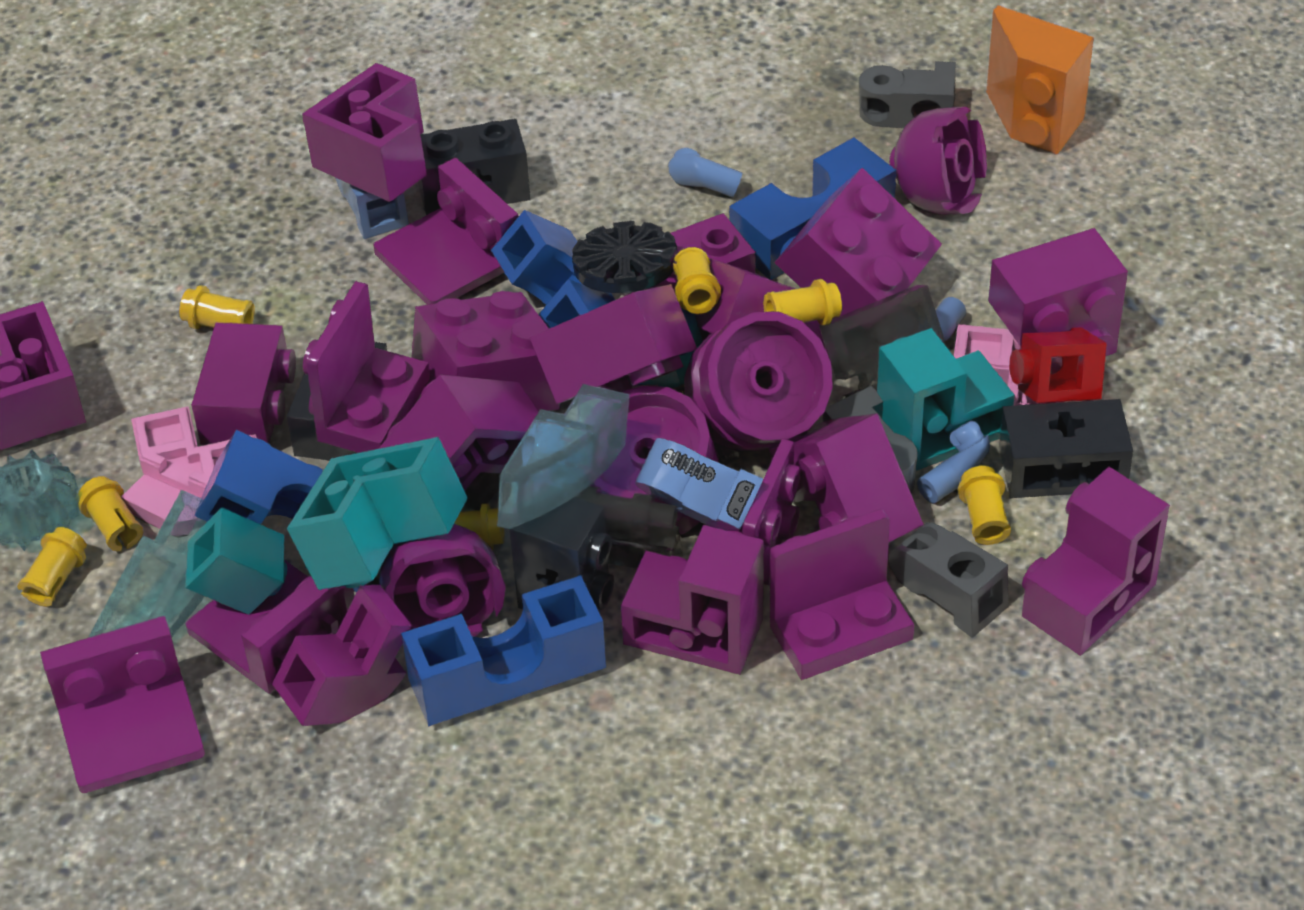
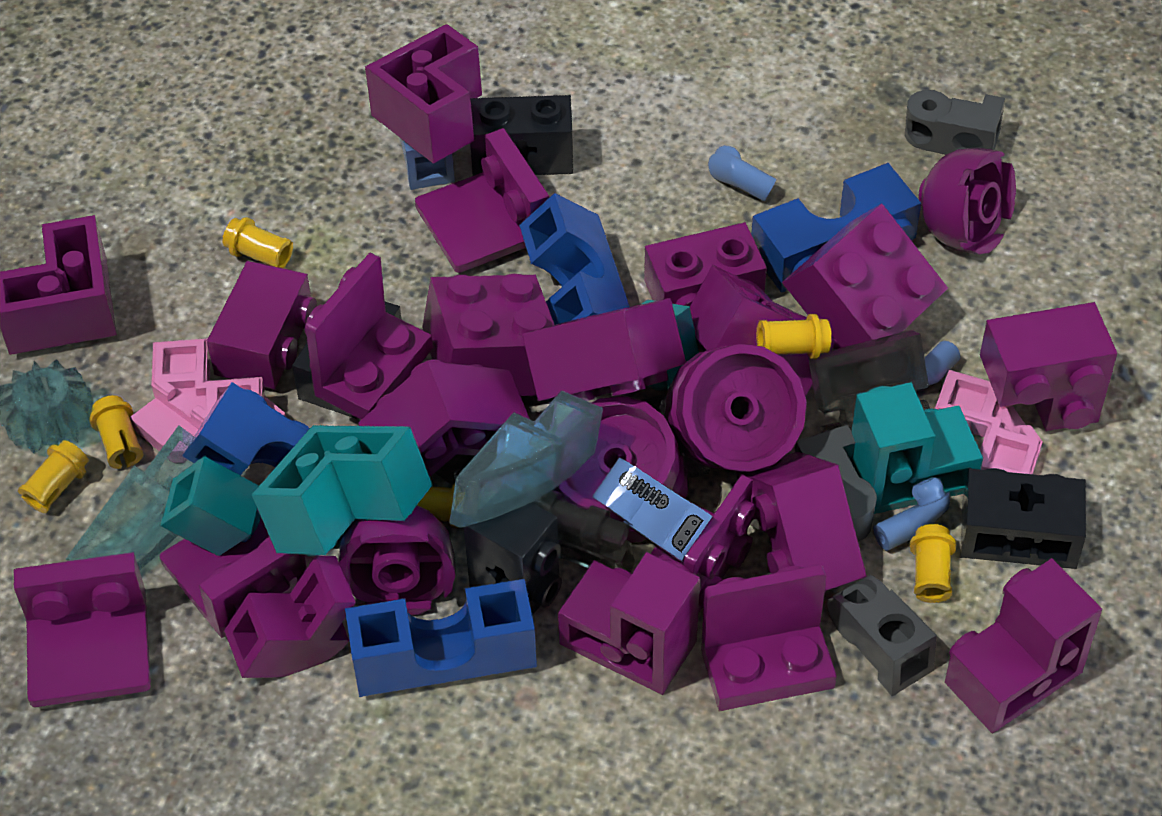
camera: 10 degrees right, 5 degrees up
black wheel [572,221,678,293] -> none
yellow pin [673,247,721,314] -> none
orange slope [986,5,1094,155] -> none
red brick [1009,327,1107,403] -> none

